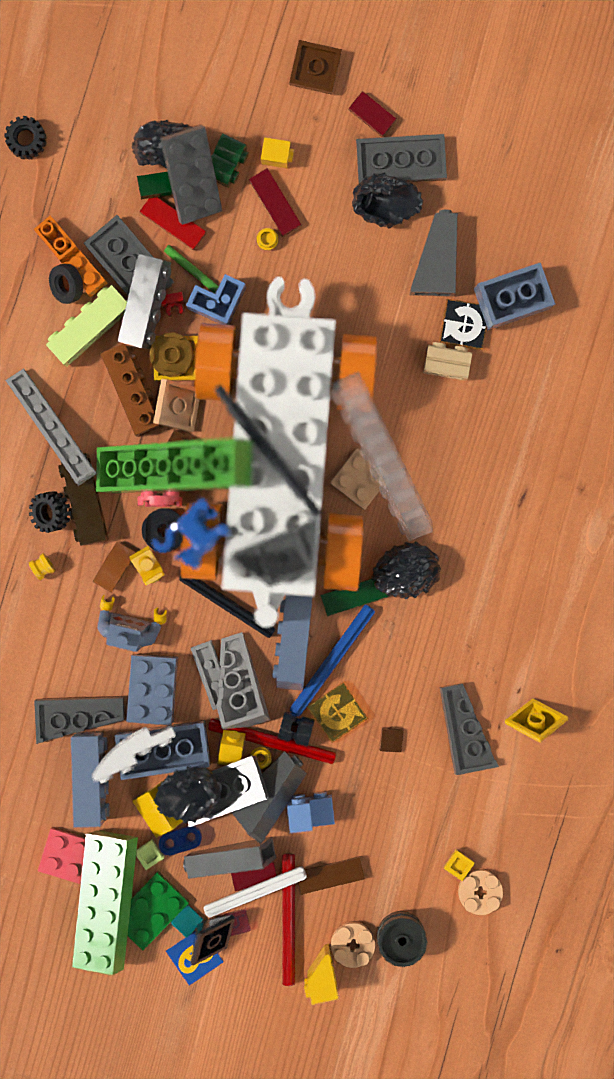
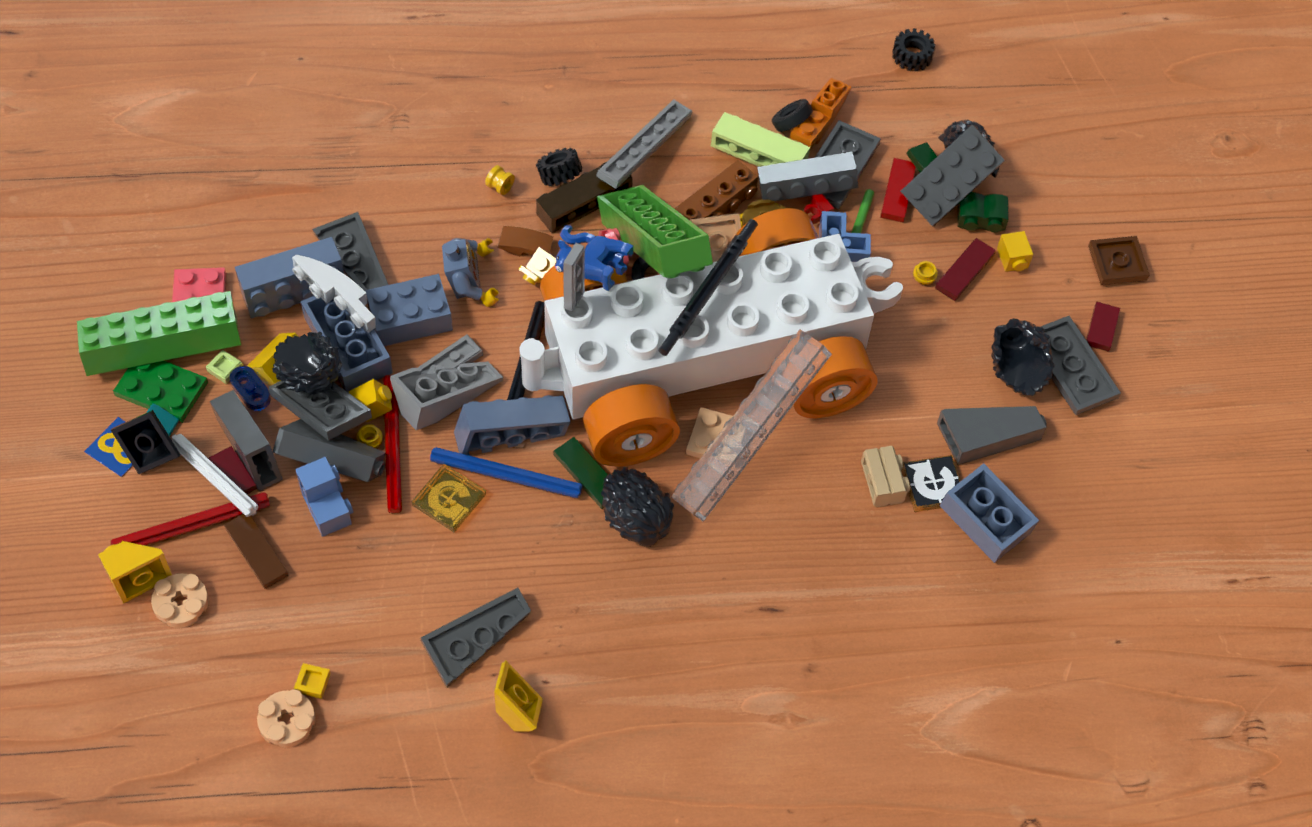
camera: 60 degrees right, 30 degrees down
clear pink tile [224,908,251,936] -> none
dark grey wing [232,519,317,588] -> none
black wheel [277,711,315,747] -> none
pearl dark grey wheel [377,911,427,967] -> none
reddish brown slope [379,728,404,752] -> none

